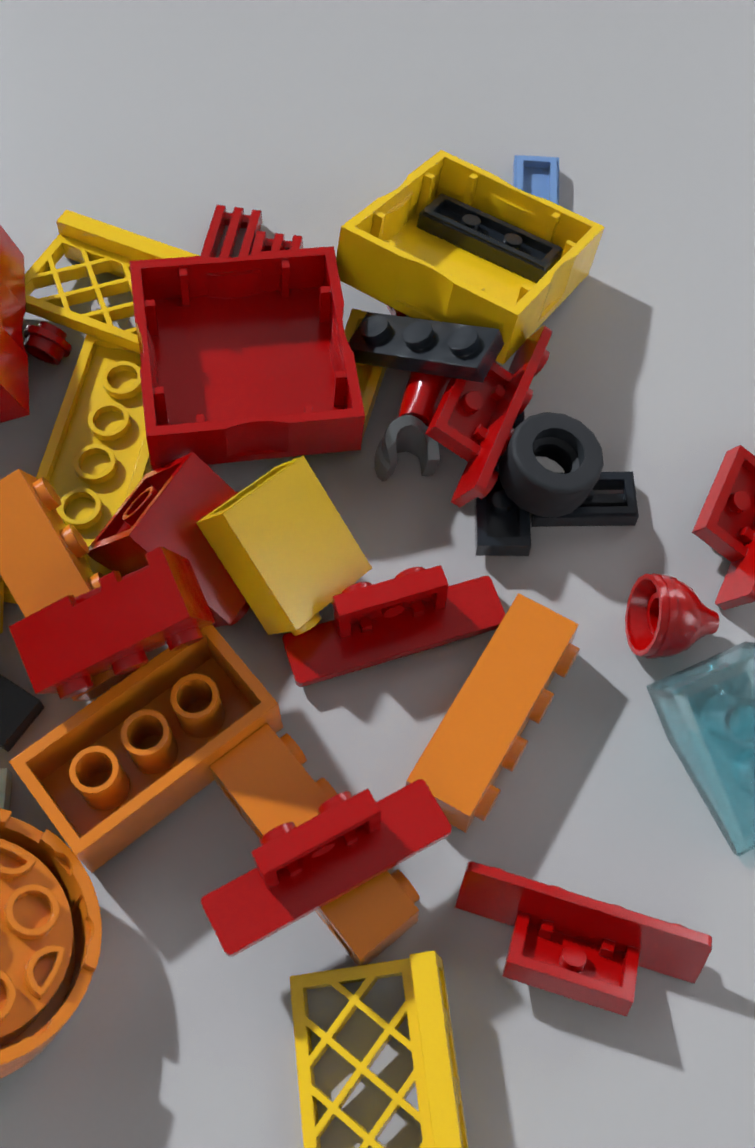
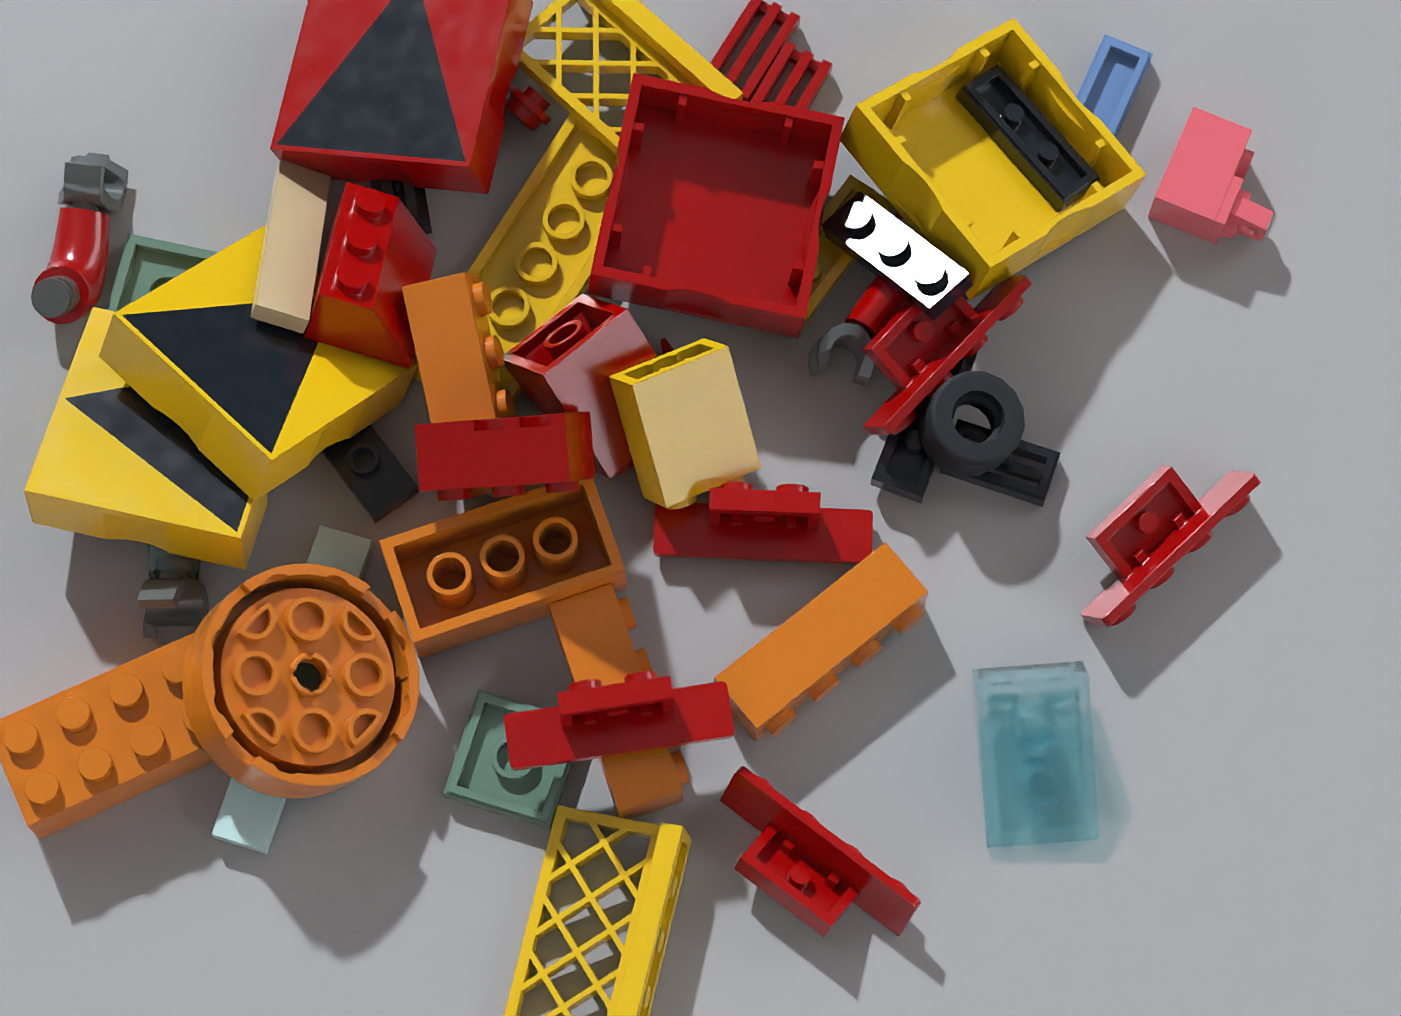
camera: 20 degrees right, 10 degrees up
red helmet [625,573,720,659] -> none
none -> sand green tile [443,689,572,830]
none -> coral hinge [1148,106,1274,244]

